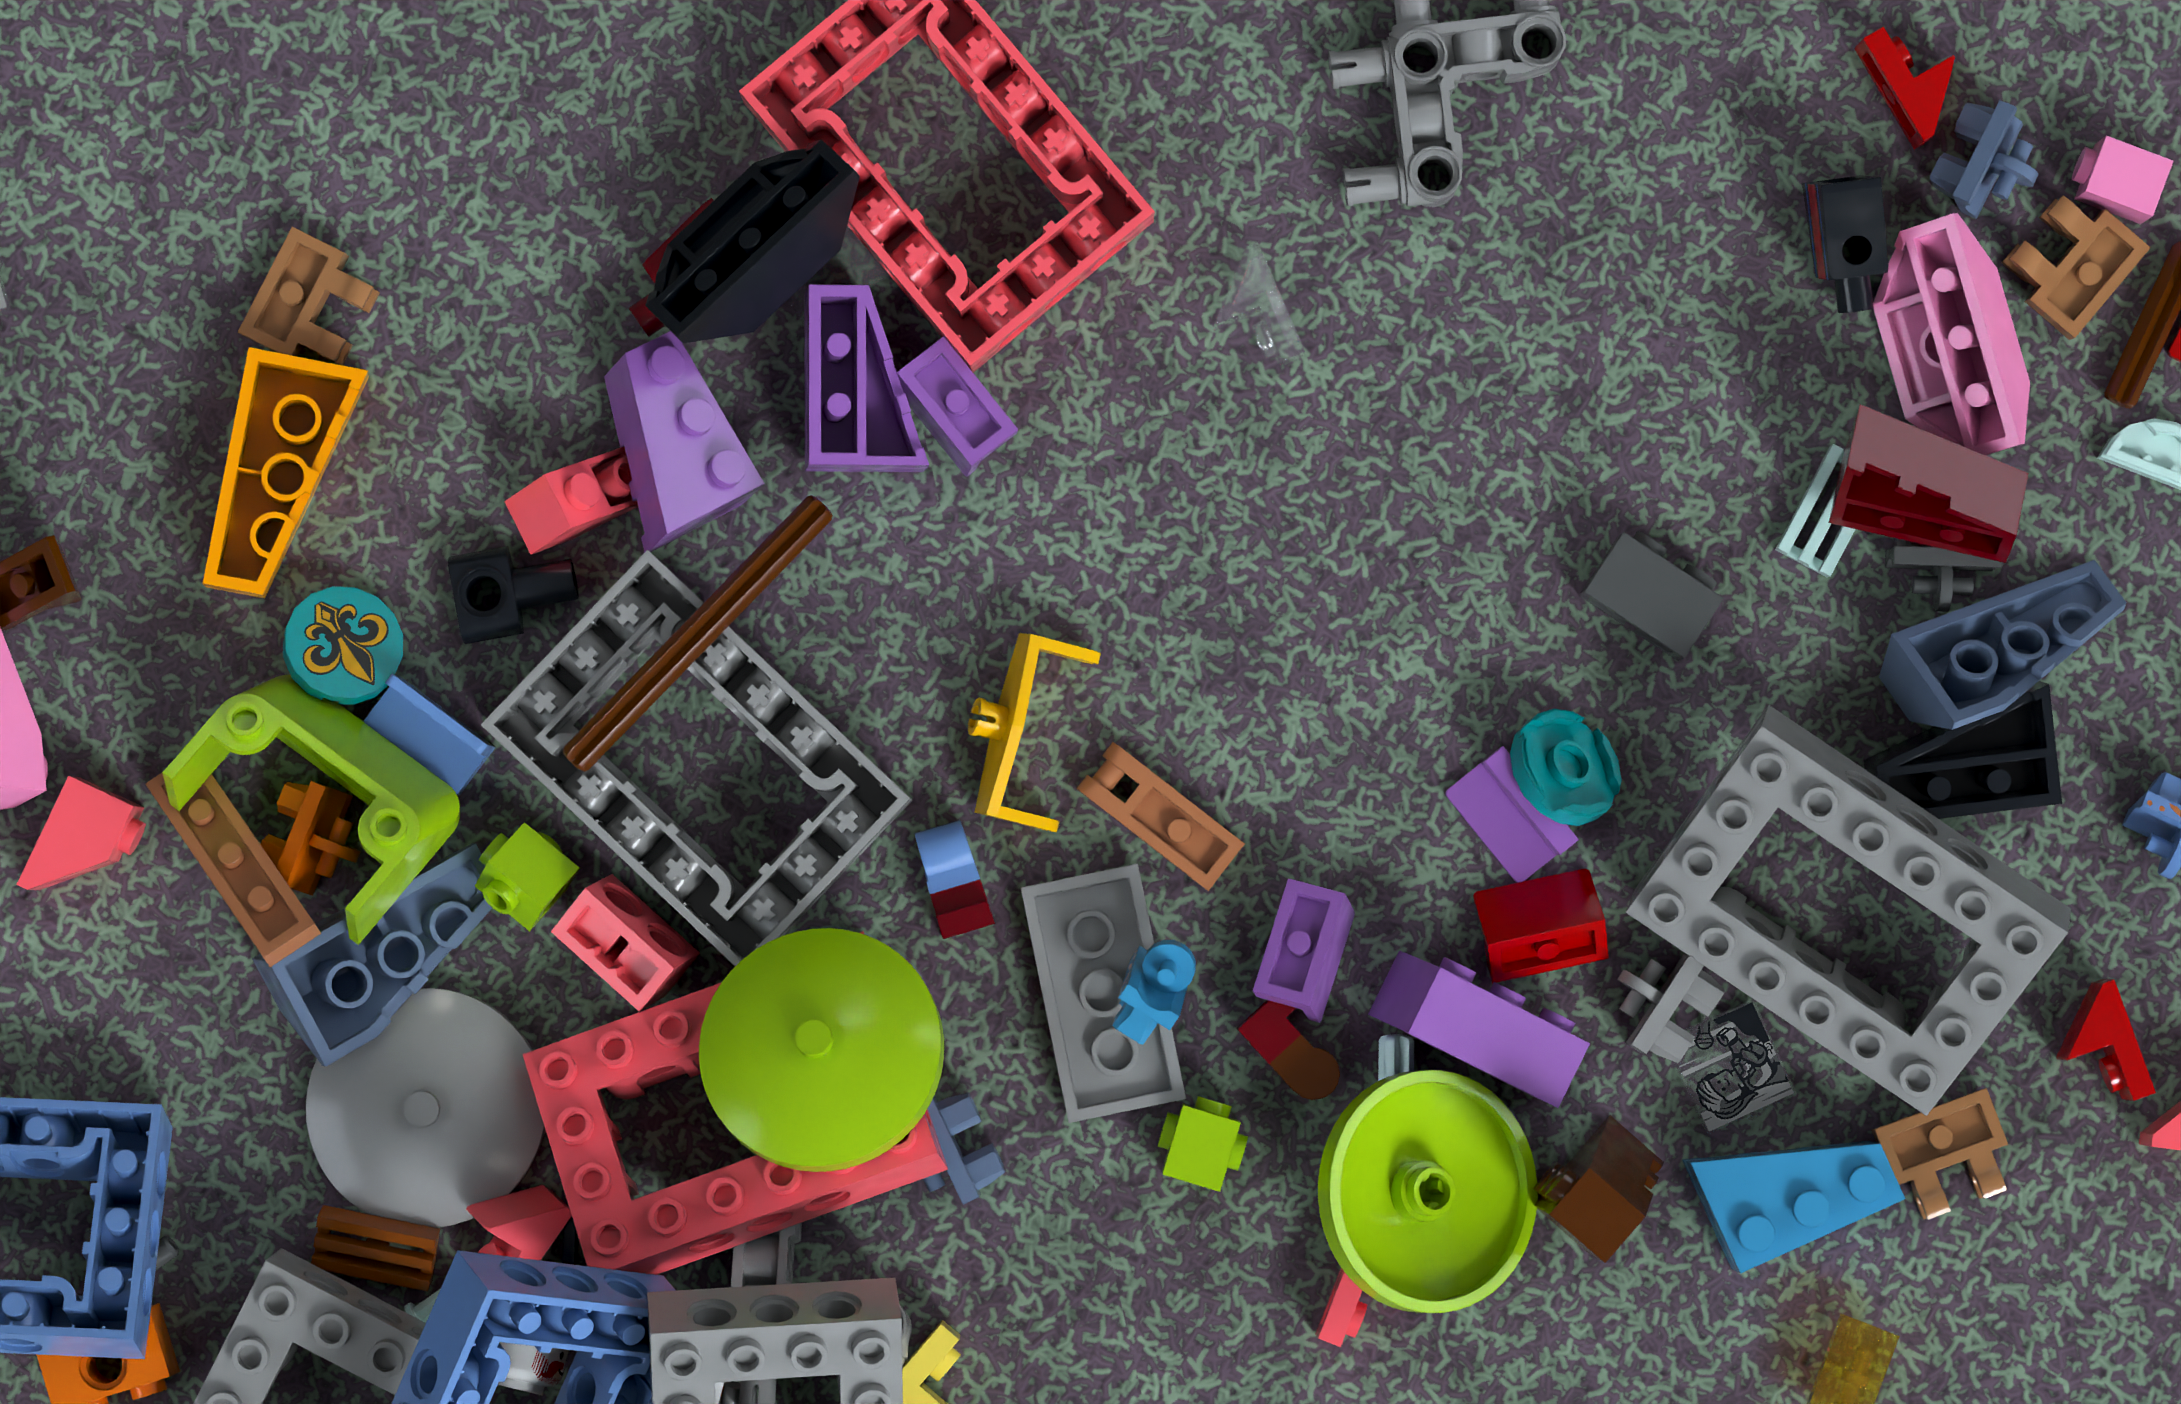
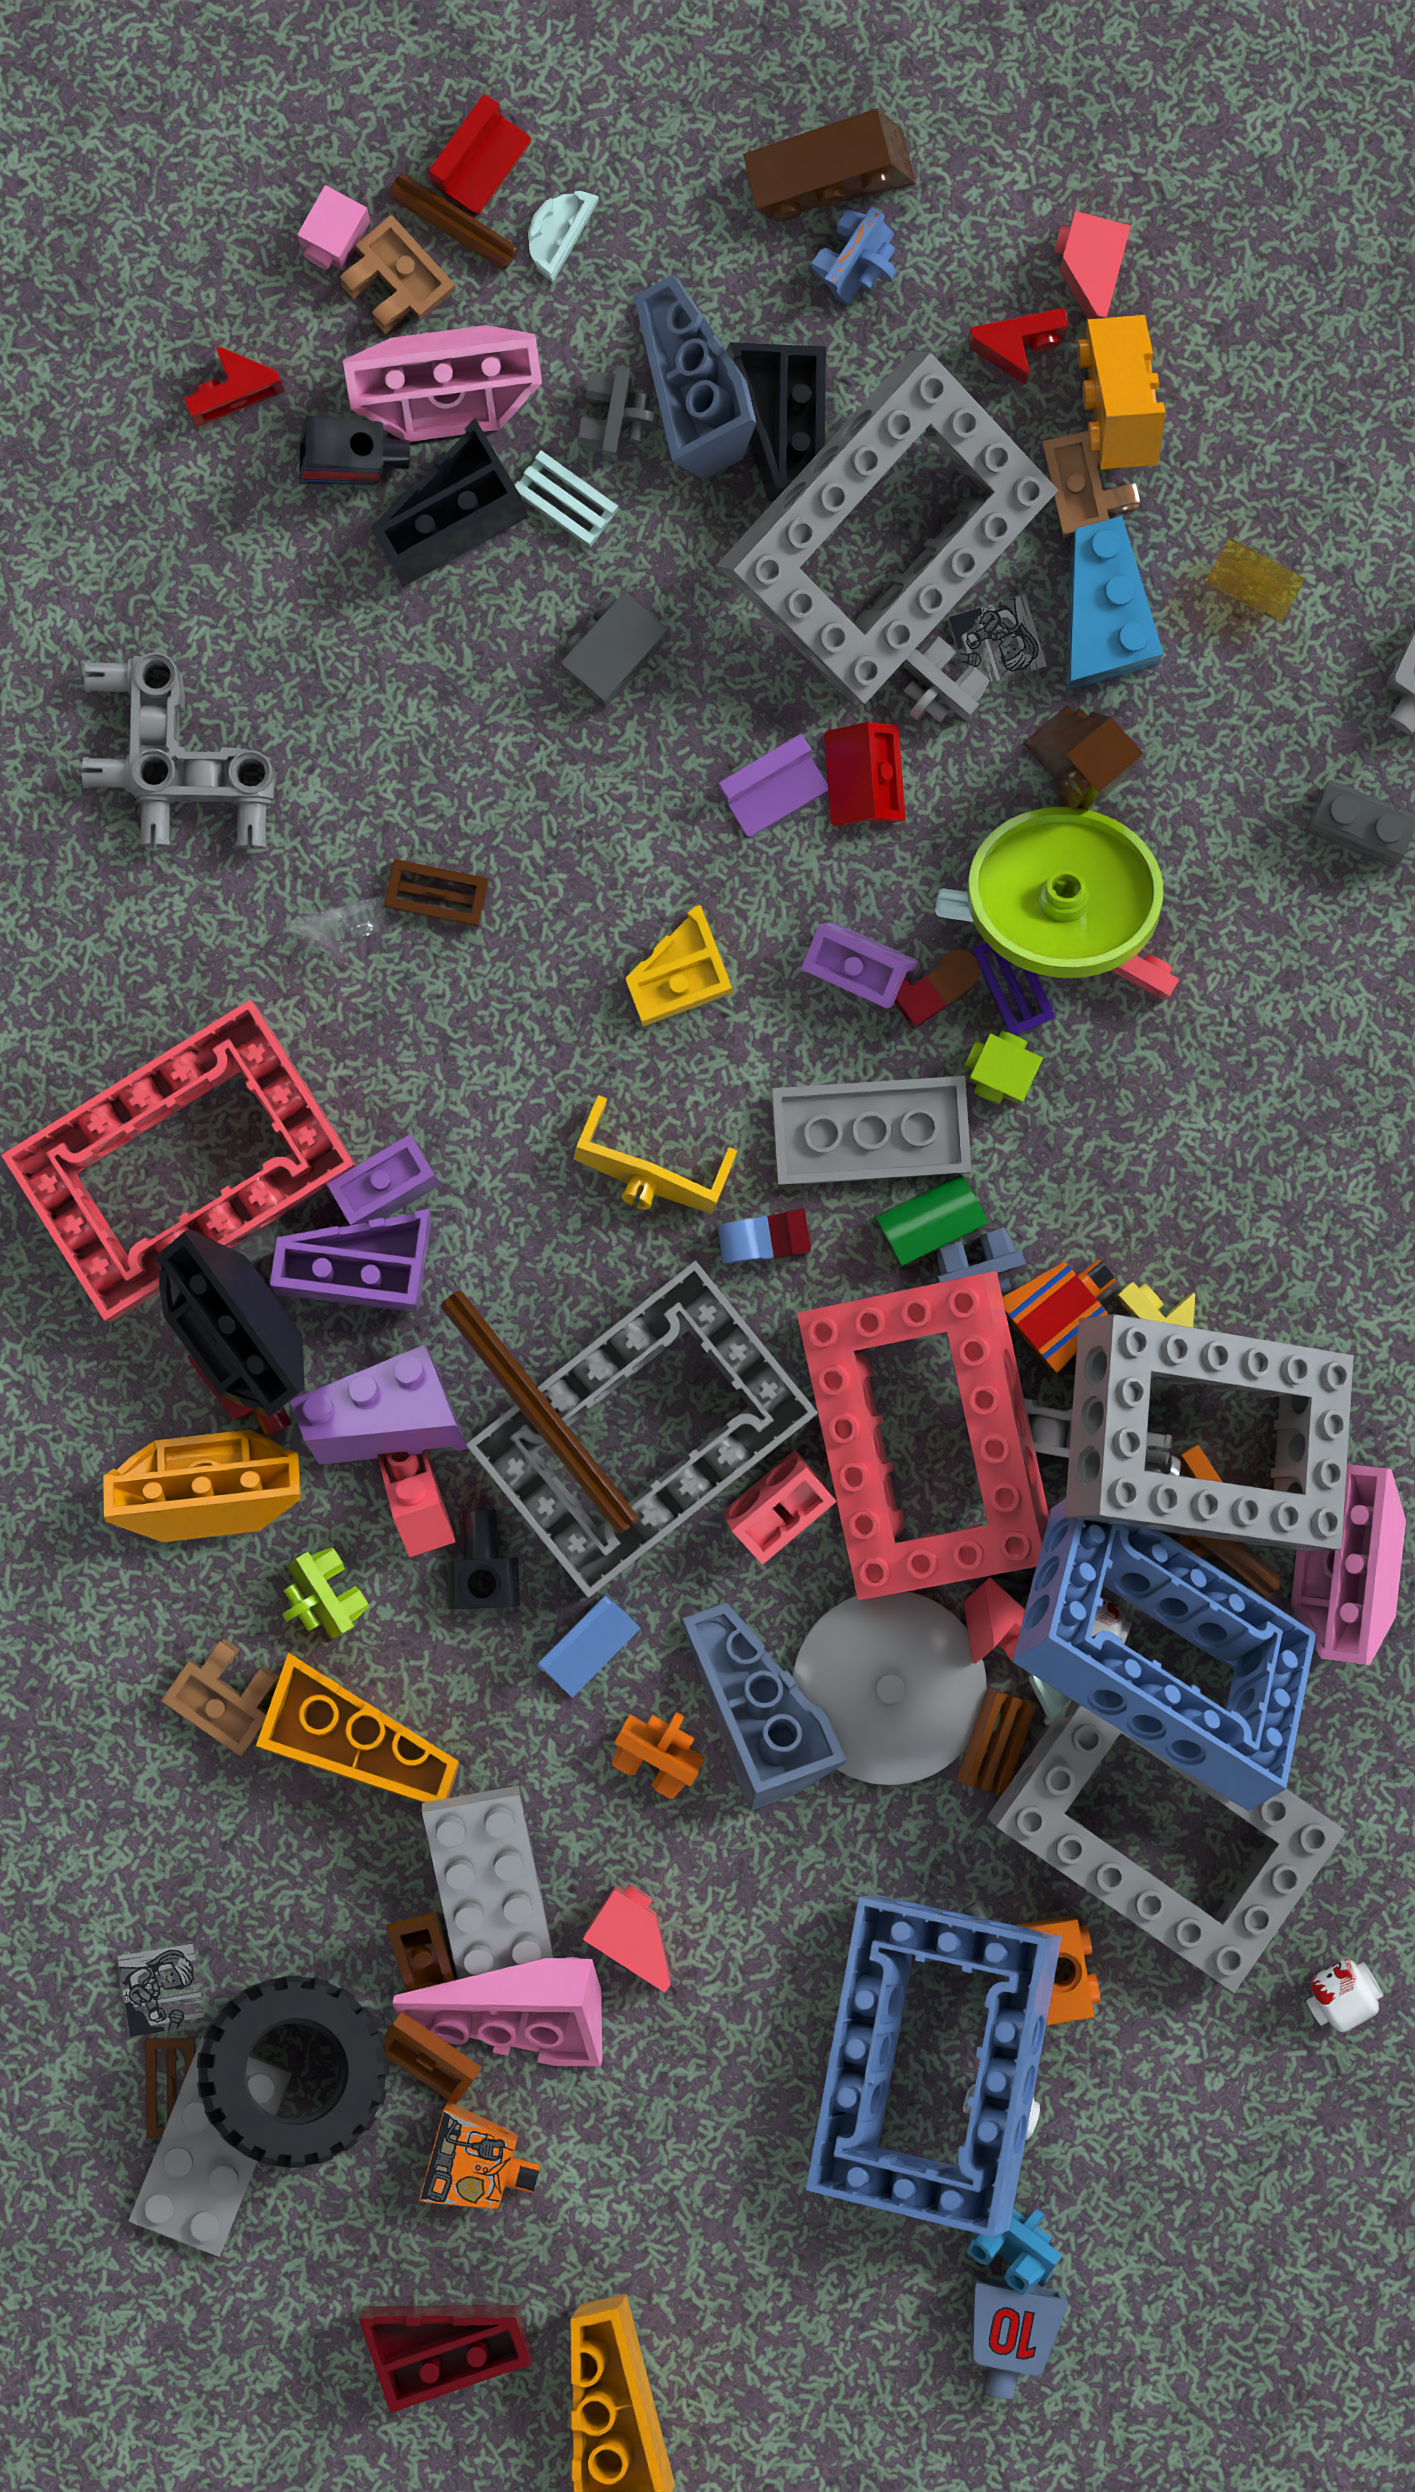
camera: 80 degrees left, 0 degrees up
nougat plate [145,773,321,967] -> none
lime windscreen [162,674,460,945] -> none
teal tile [283,586,403,705] -> none
lime brick [475,822,580,931] -> none
lime dish [699,928,944,1172] -> none
nougat plate [1076,742,1245,891] -> none
dark azure hips [1112,940,1196,1045] -> none
medium lavender wedge [1368,950,1590,1108] -> none
teal tile [1510,708,1622,826] -> none
wedge [1828,404,2029,563] -> none
sand blue hips [1930,100,2038,219] -> none
none -> light orange wedge [103,1429,301,1542]
none -> lime hips [281,1547,369,1640]
none -> black wedge [371,418,528,587]
none -> reddish brown tile [384,859,489,927]
none -> light grey plate [422,1785,554,1980]
none -> yellow wing [625,905,733,1027]
none -> green brick [874,1174,989,1268]
none -> dark purple tile [971,942,1055,1035]
none -> torso [1002,1259,1117,1374]
none -> light orange wedge [1077,315,1166,470]

